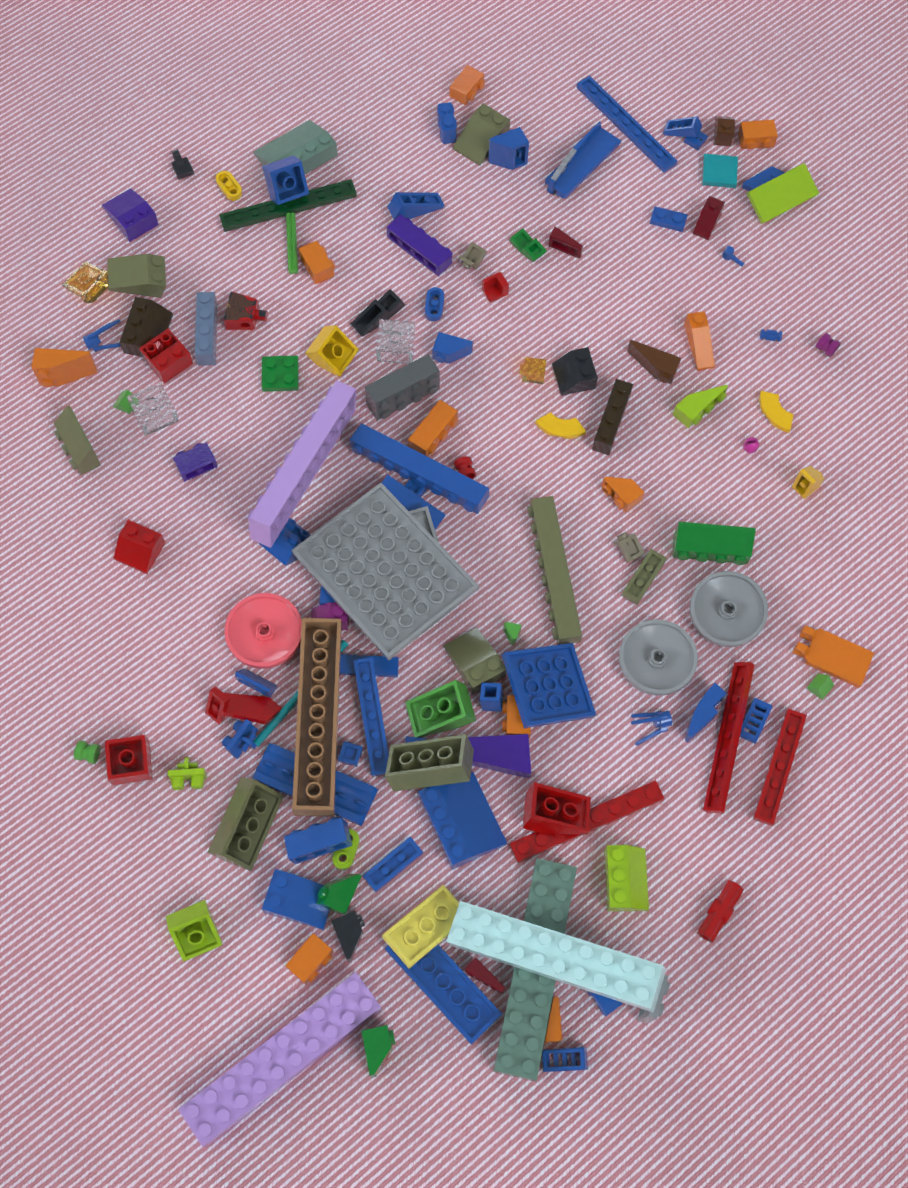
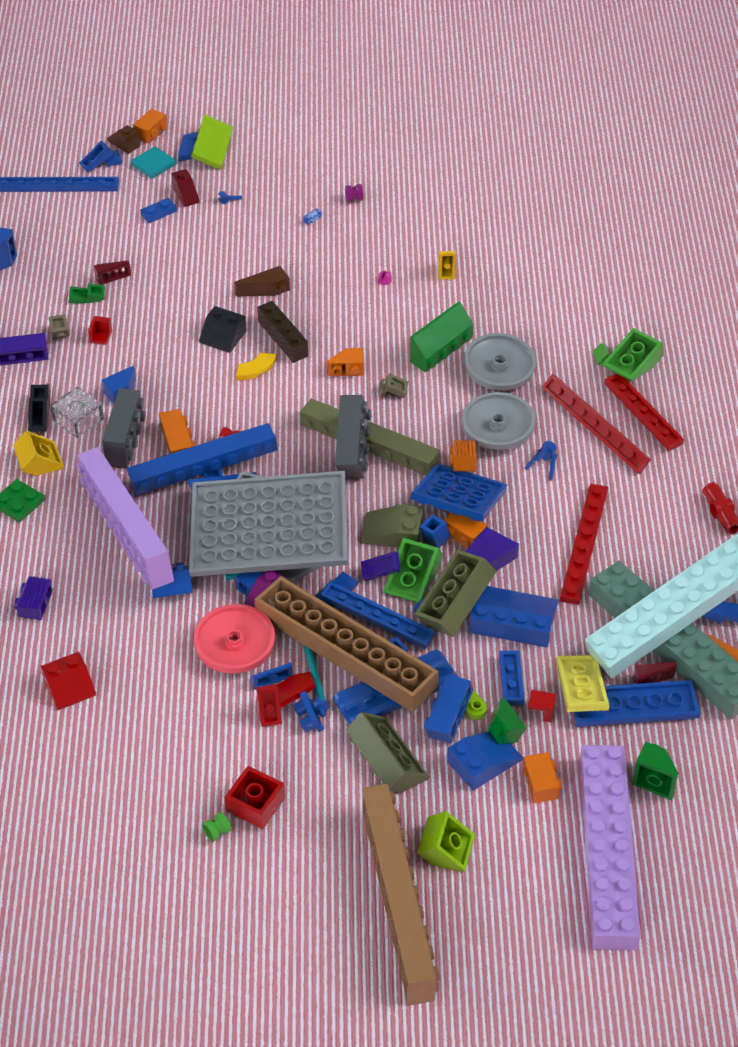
camera: 50 degrees left, 20 degrees down
lime hips [168,757,207,791] -> none
black slope [331,911,365,962] -> none
blue plate [425,287,444,321] -> none
bright green slope [503,622,522,646] -> none
clear yellow brick [519,357,546,384] -> none
red slope [523,782,591,834] -> none
blue piece [545,121,621,198] -> none
lime slope [604,845,649,912] -> none
olive plate [621,549,667,605] -> none
lime slope [673,385,728,429] -> none
orange slope [684,311,715,371] -> none
blue slope [685,683,727,743] -> none
blue slope [740,698,773,744] -> none
yellow tile [759,391,794,433] -> none
orange tile [792,625,874,688] -> none
none -> dark grey brick [335,395,372,479]
none -> dark purple tile [361,551,401,581]
none -> medium nougat brick [362,784,440,1006]
none -> orange brick [449,440,476,472]
none -> red panel [528,690,556,723]
none -> bright green slope [602,328,663,381]

